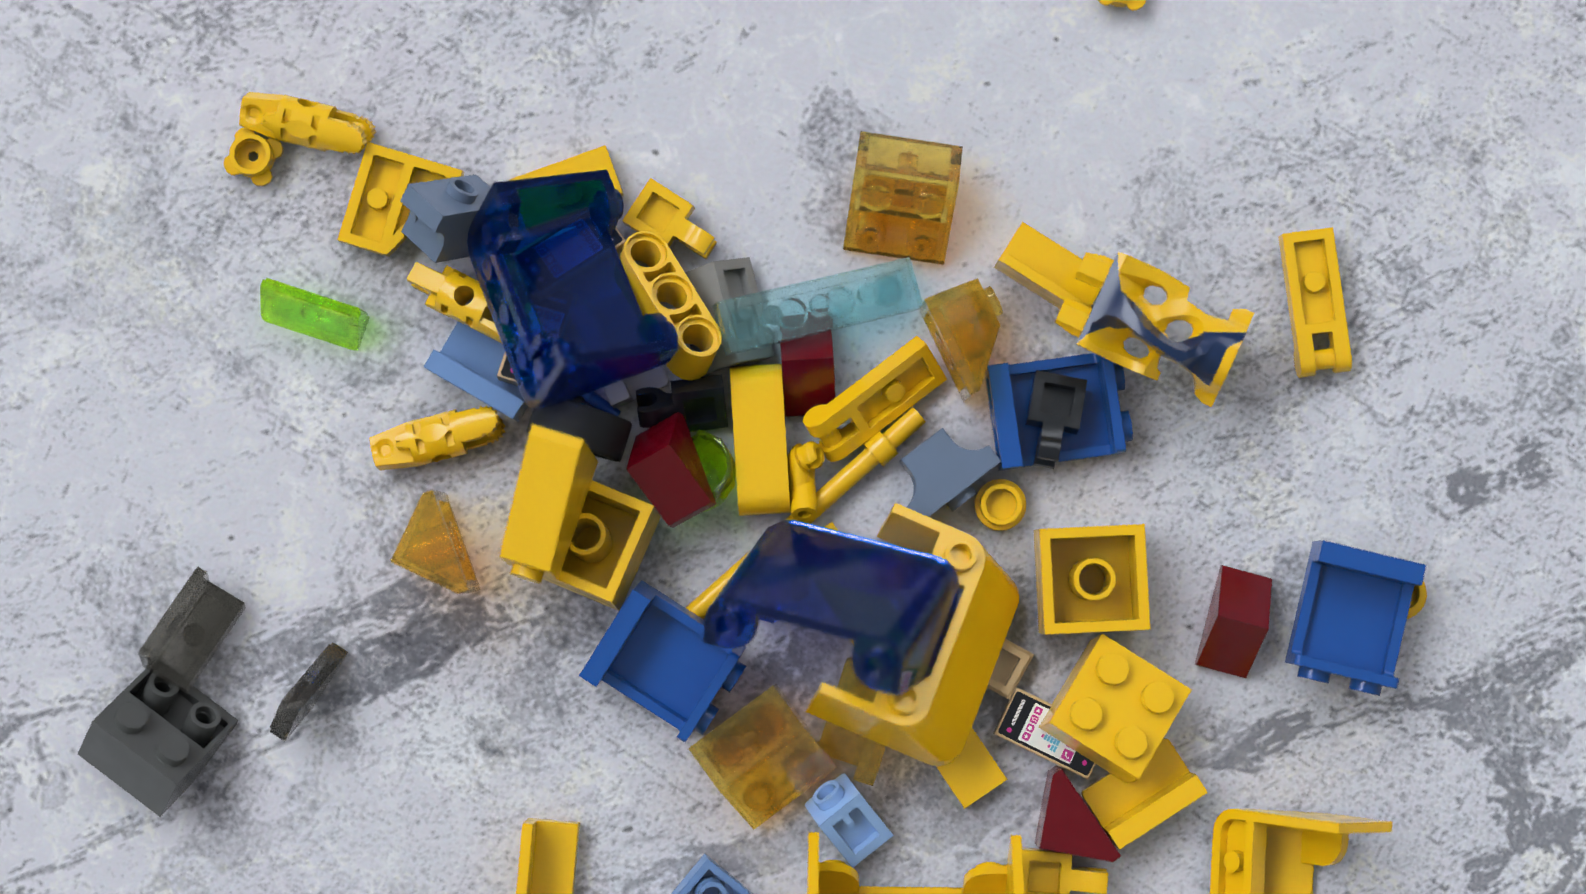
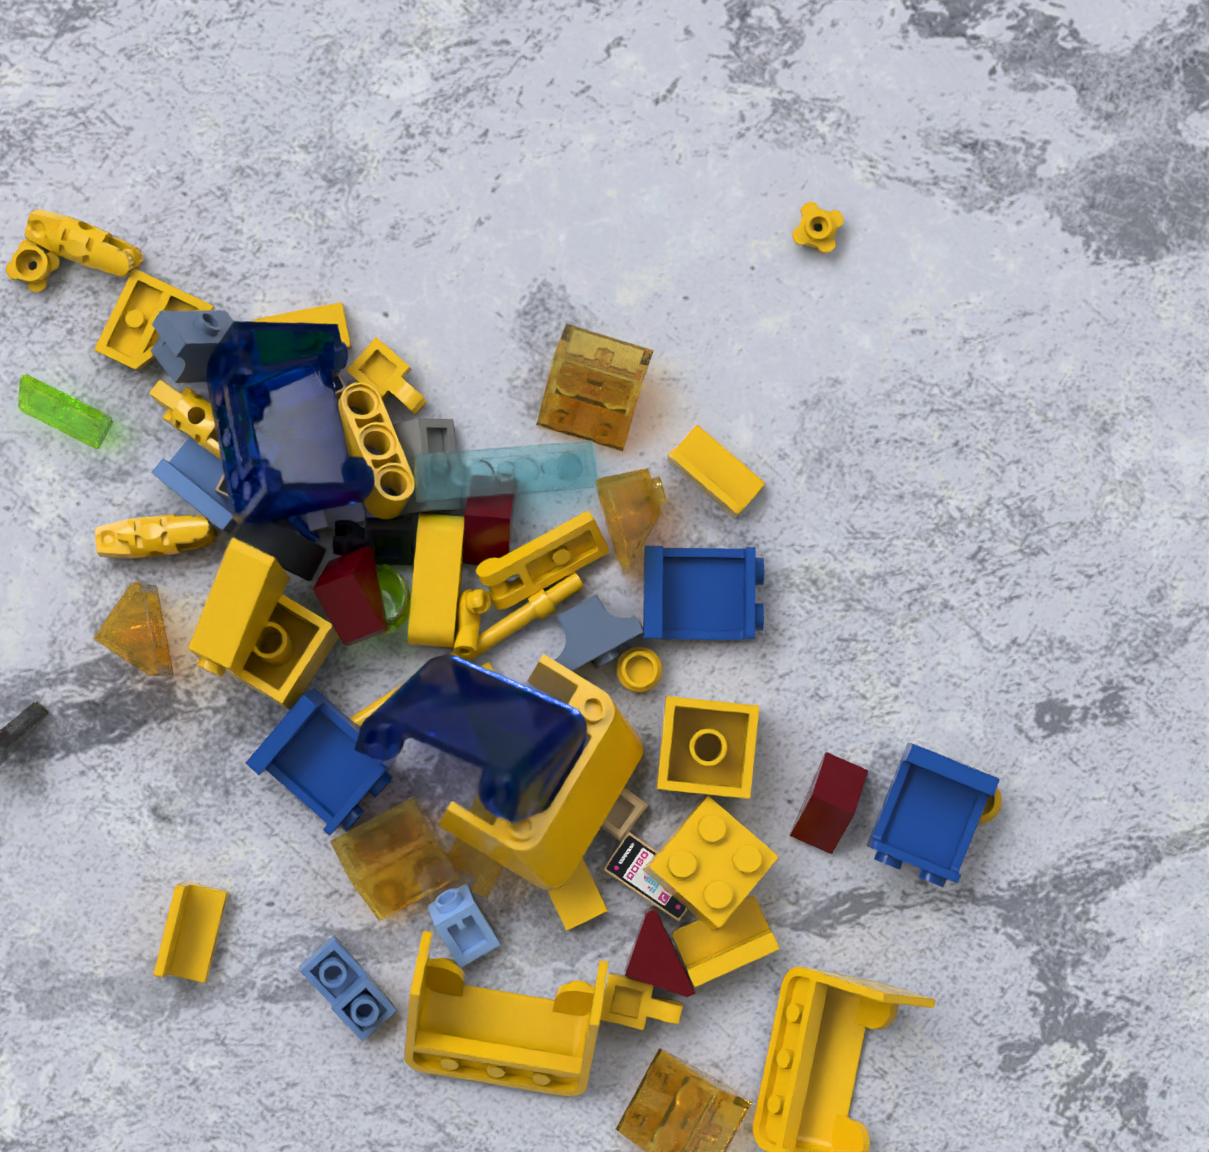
camera: 10 degrees right, 0 degrees up
black plate [1025,370,1088,469] -> none
yellow hips [1055,252,1254,407] -> none
yellow plate [1278,227,1352,378] -> none

